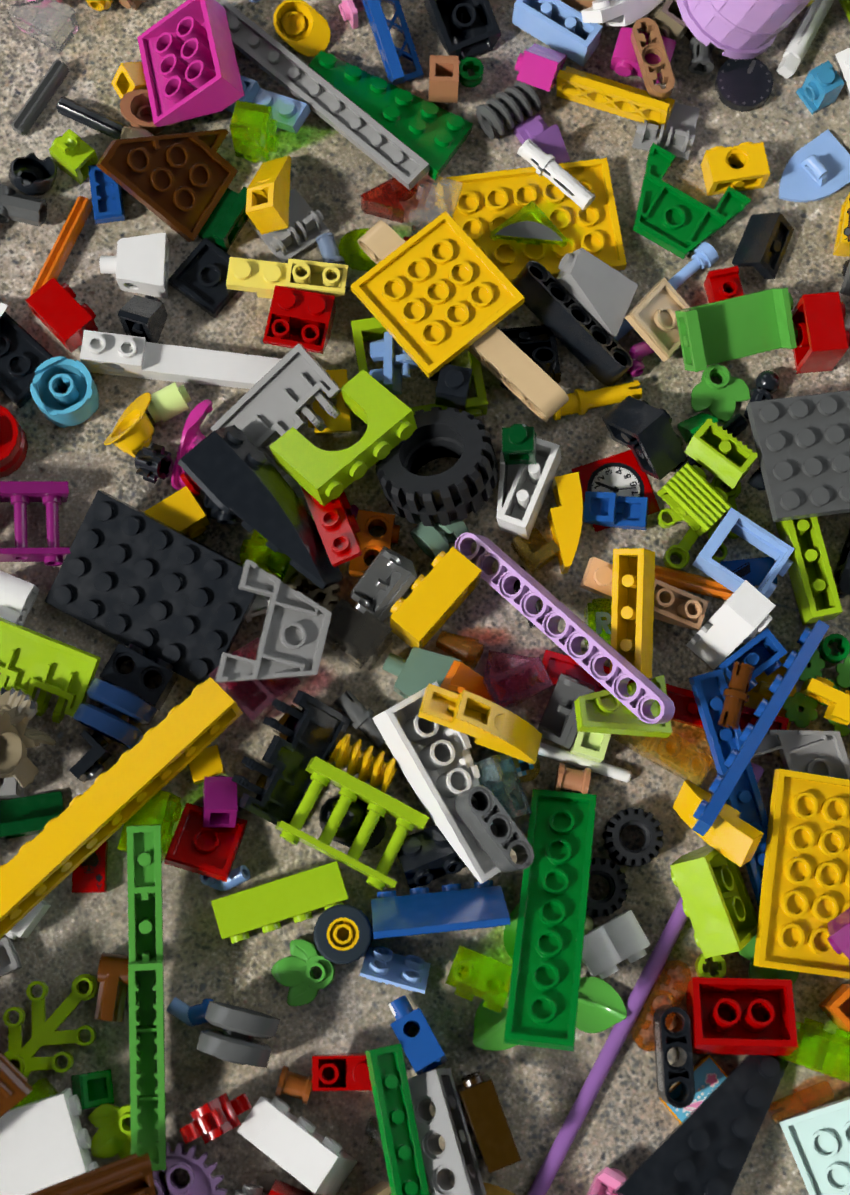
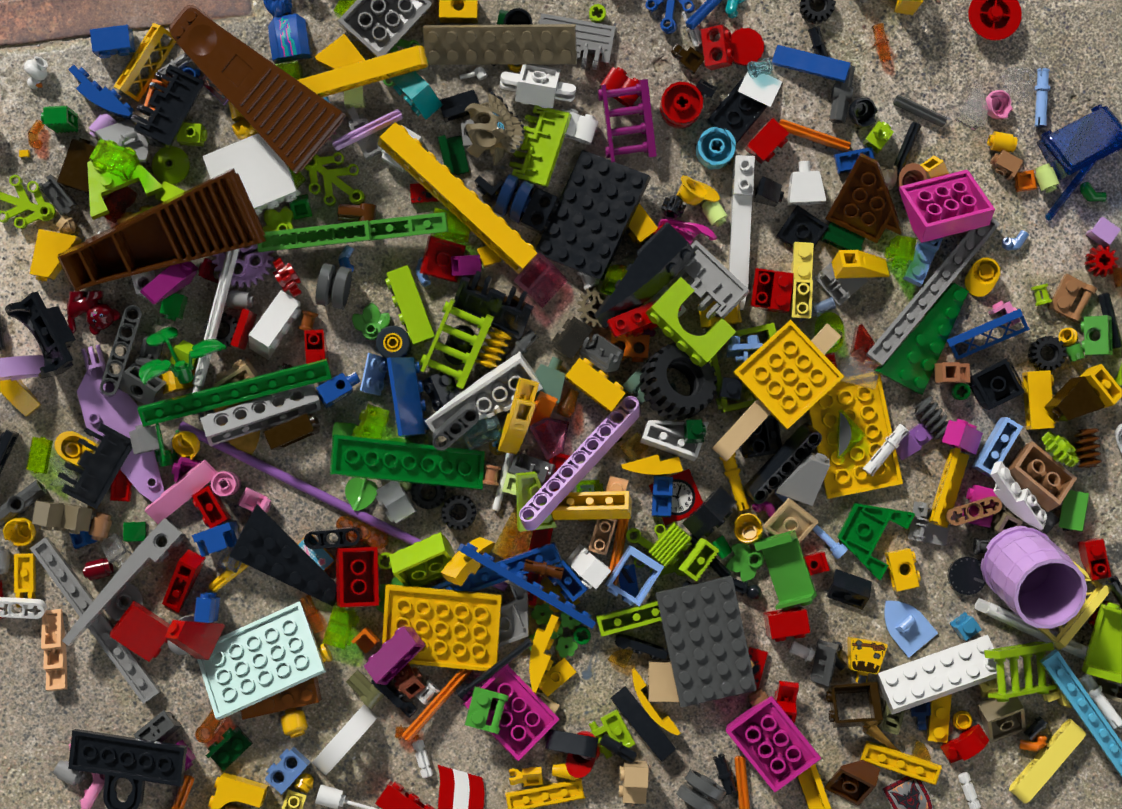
camera: 90 degrees right, 10 degrees up
light grey wing [215,559,332,683] -> none
none -> yellow hair [734,513,763,544]

